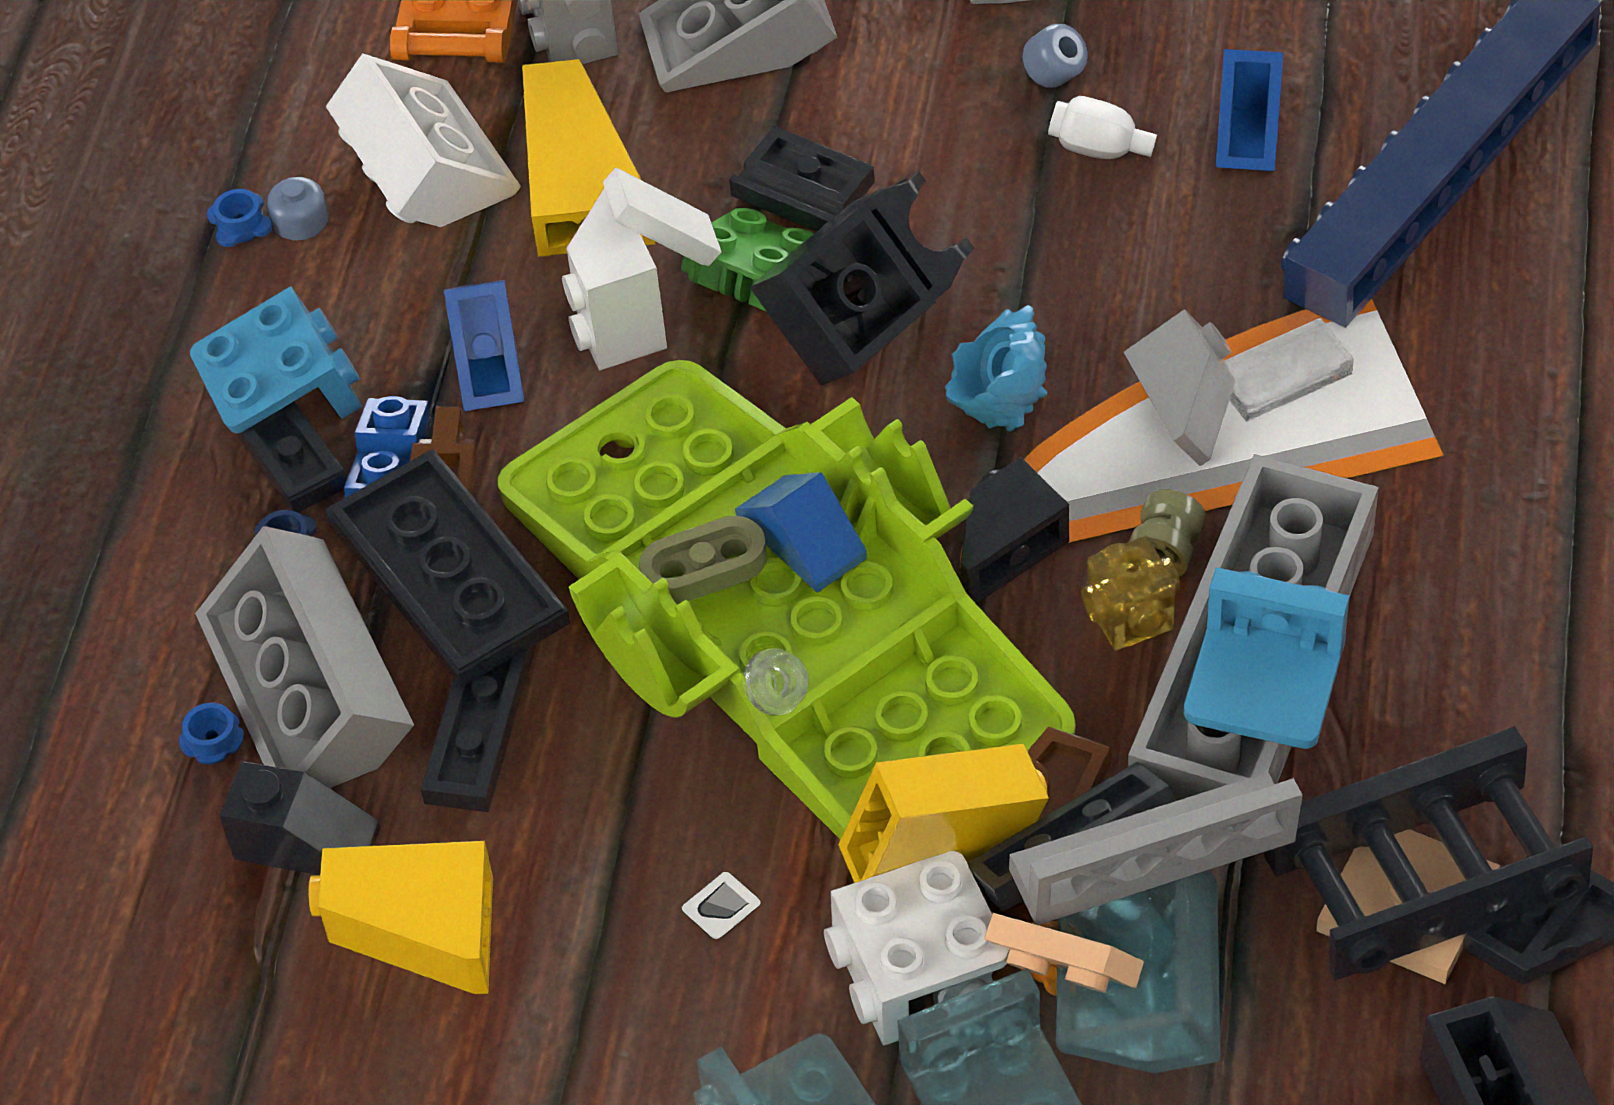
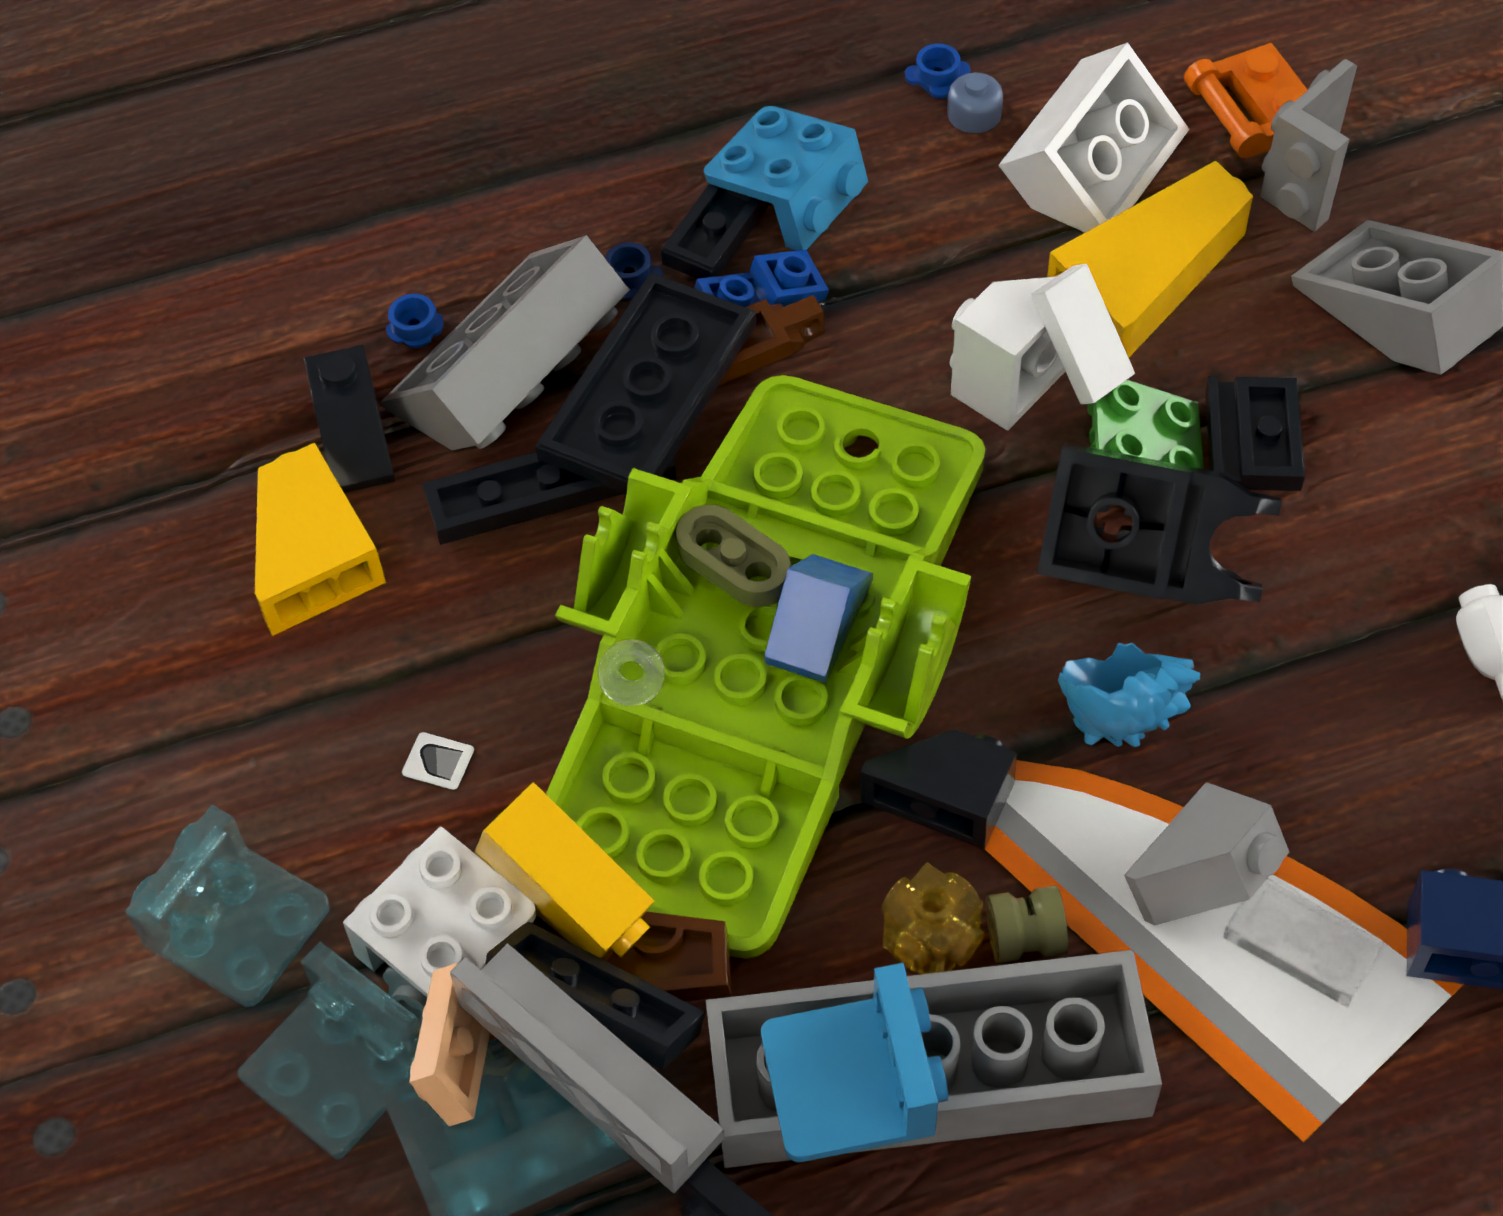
camera: 60 degrees right, 5 degrees up
blue slope [444,280,524,411] -> none

